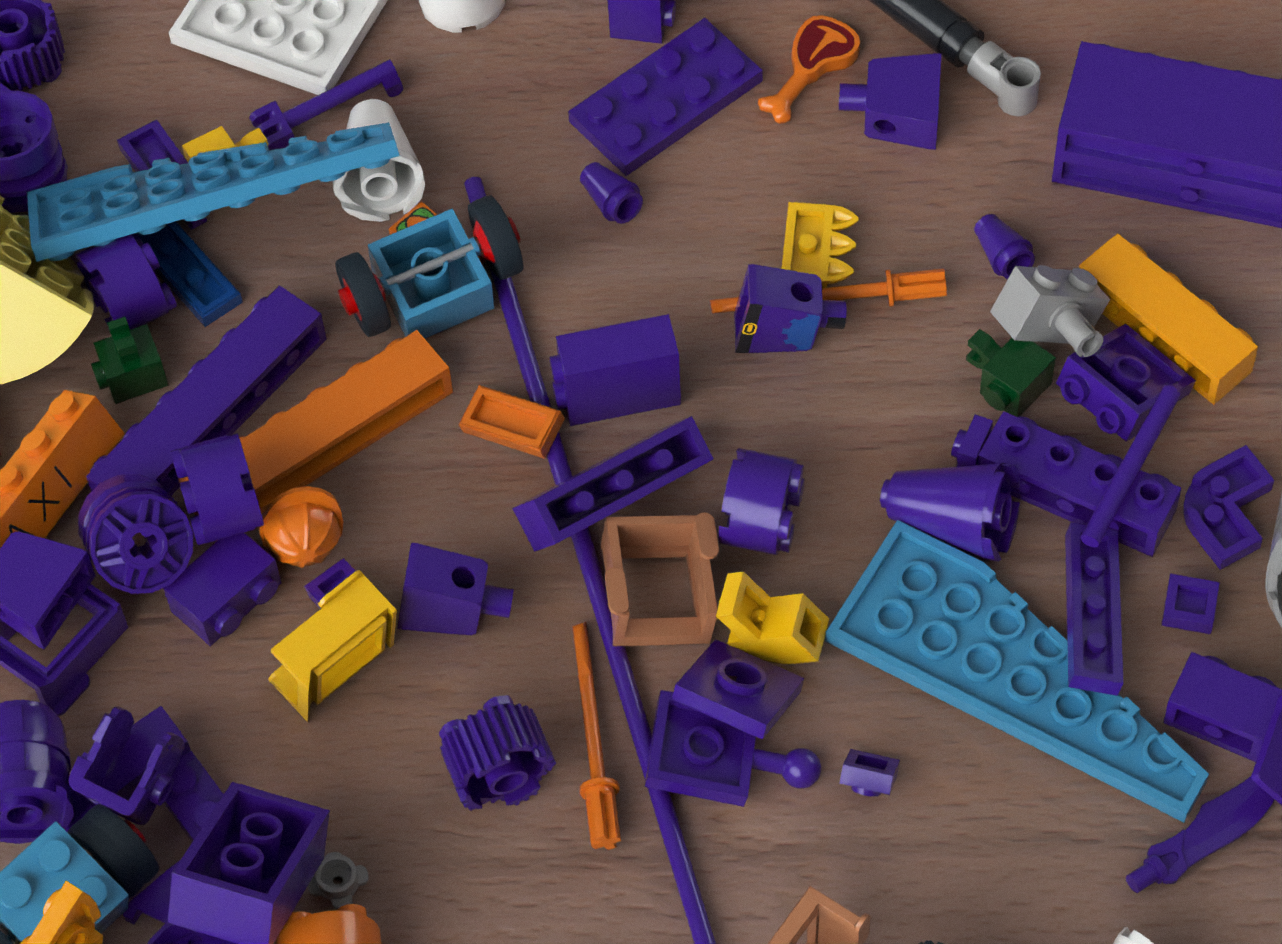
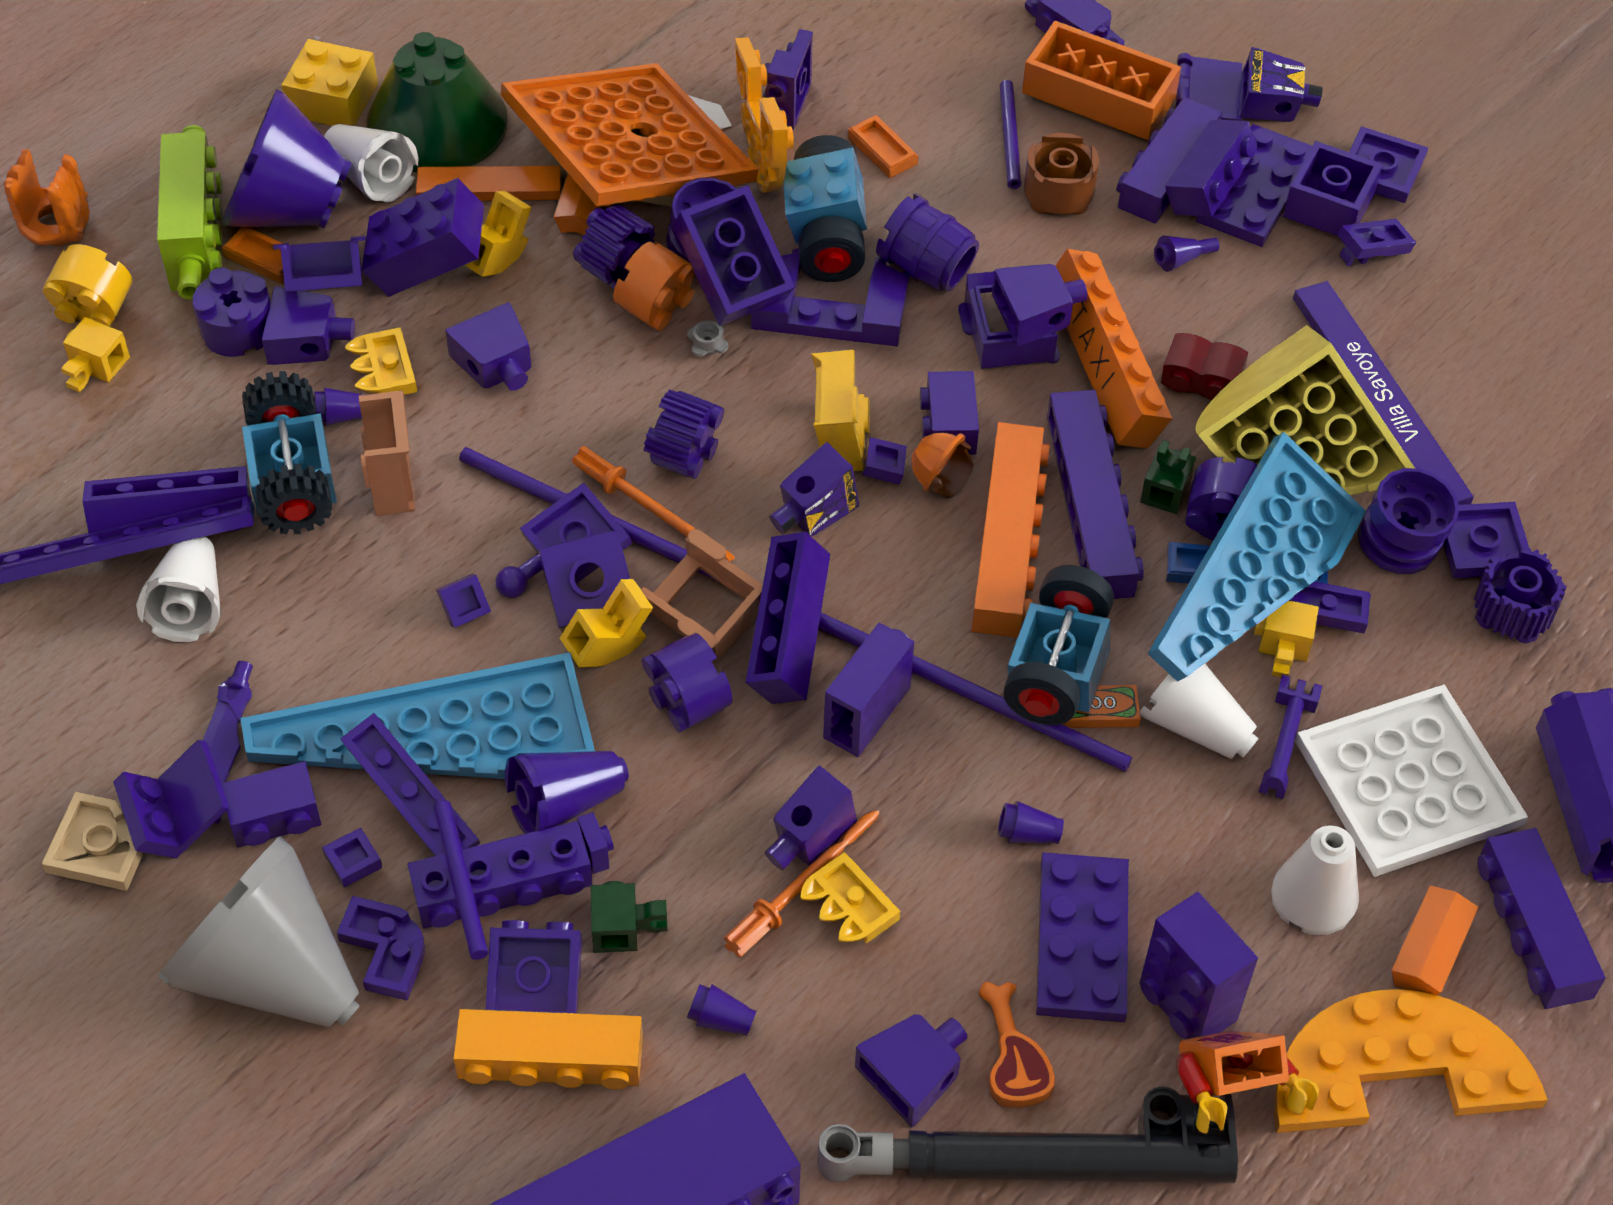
camera: 130 degrees right, 5 degrees down
dark purple piece [69,707,185,826] -> none
dark purple wheel [78,474,193,594] -> none
dark purple brick [170,433,264,546] -> none
orange tile [459,385,565,459] -> none
light grey brick [990,265,1110,357] -> none

